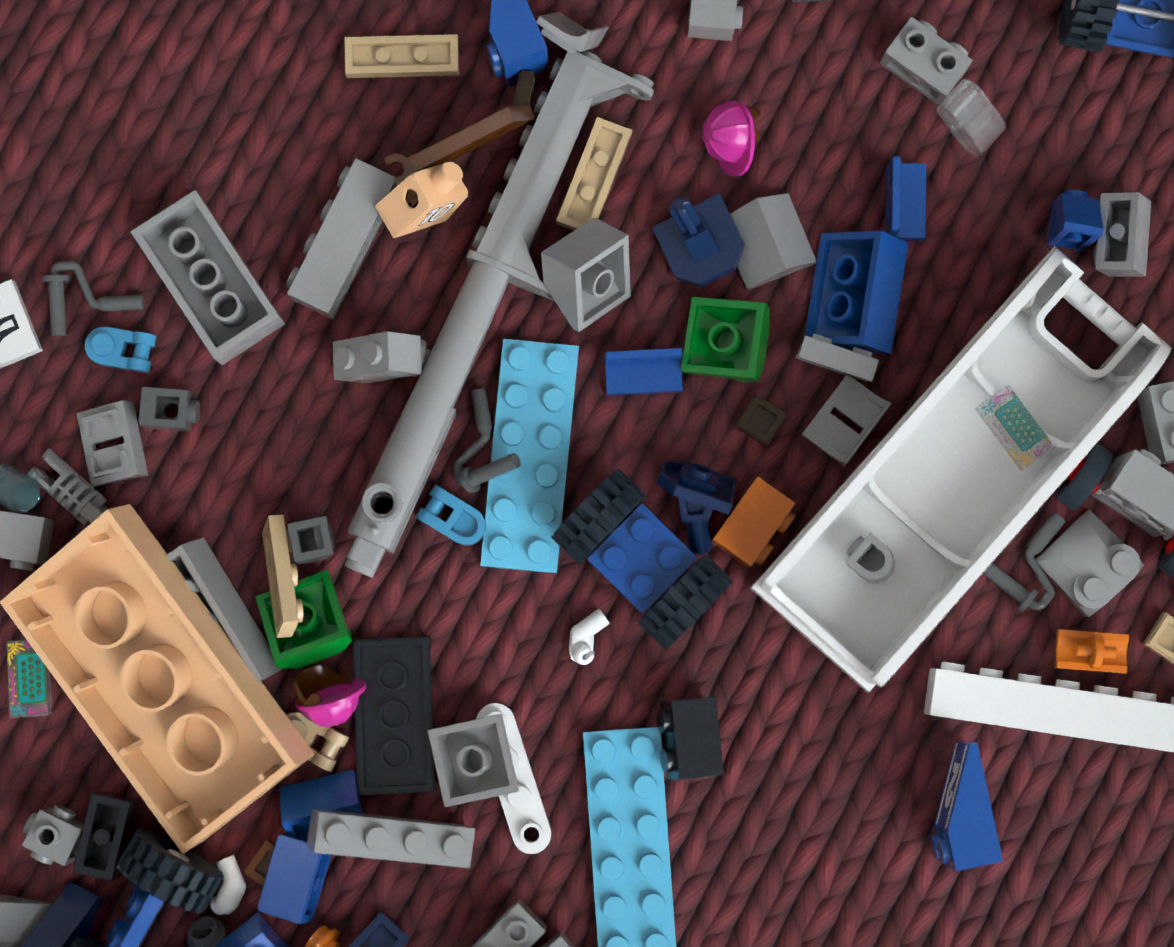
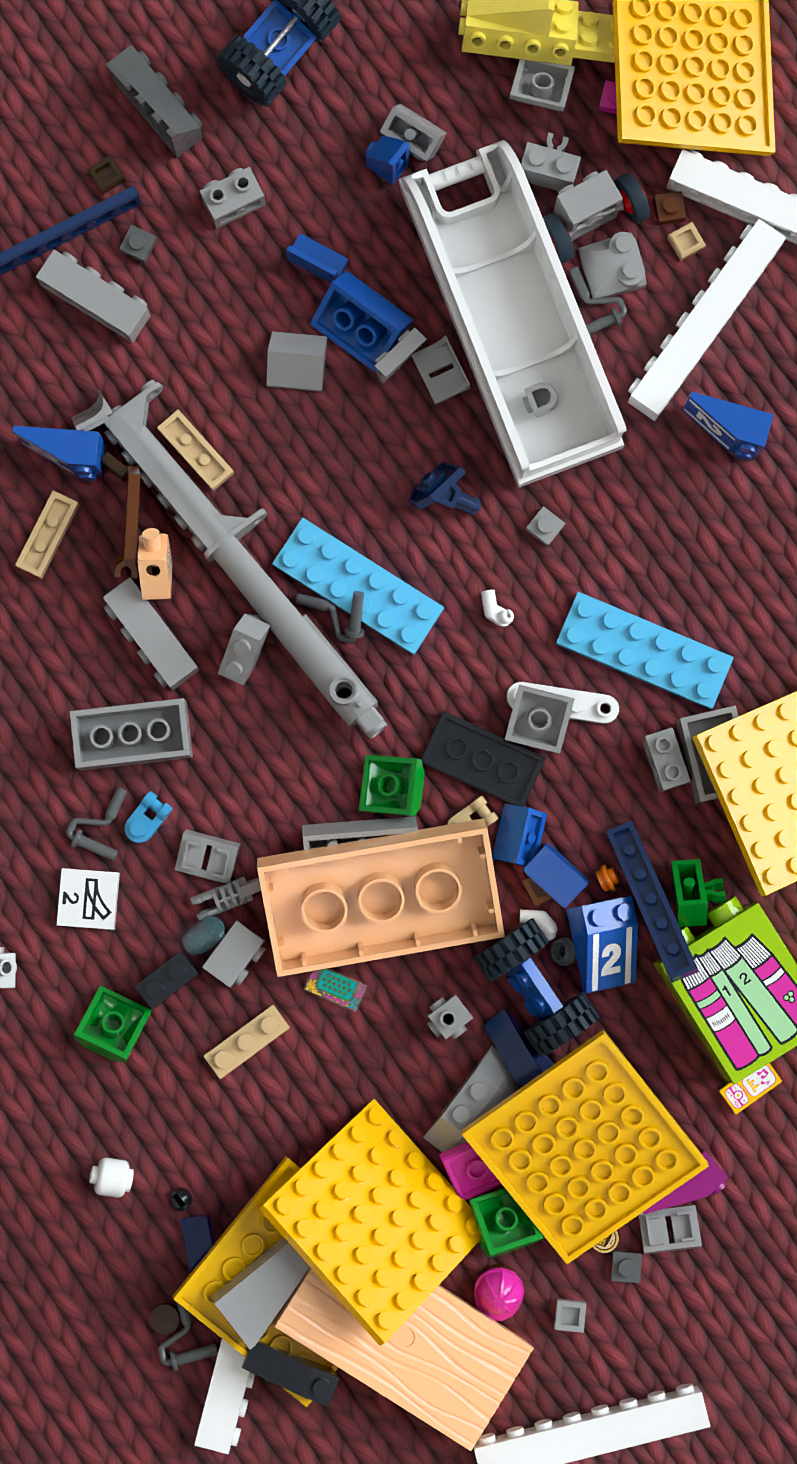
camera: 65 degrees left, 0 degrees up
black brick [73,791,140,881] -> none
dark grey brick [138,387,200,432] -> none
tan plate [262,515,303,638] -> none
dark grey brick [287,516,335,564] -> none
piece [293,665,367,728] -> none
light grey brick [307,808,475,868] -> none
dark azure plate [415,485,486,546] -> none
light grey slope [541,217,631,332] -> none
plate [551,469,733,650] -> none
blue panel [605,348,683,396] -> none
dark blue piece [652,193,745,287] -> none
black brick [656,696,724,780] -> none
green slope [681,297,770,382] -> none
dark pink piece [702,101,761,177] -> none
orange brick [711,476,796,568] -> none
dark brown tile [735,394,788,447] -> none
clear beam [936,79,1006,157] -> none
clear tile [975,385,1055,471] -> none
orange hips [1054,629,1129,674] -> none
none -> light grey plate [526,506,565,547]

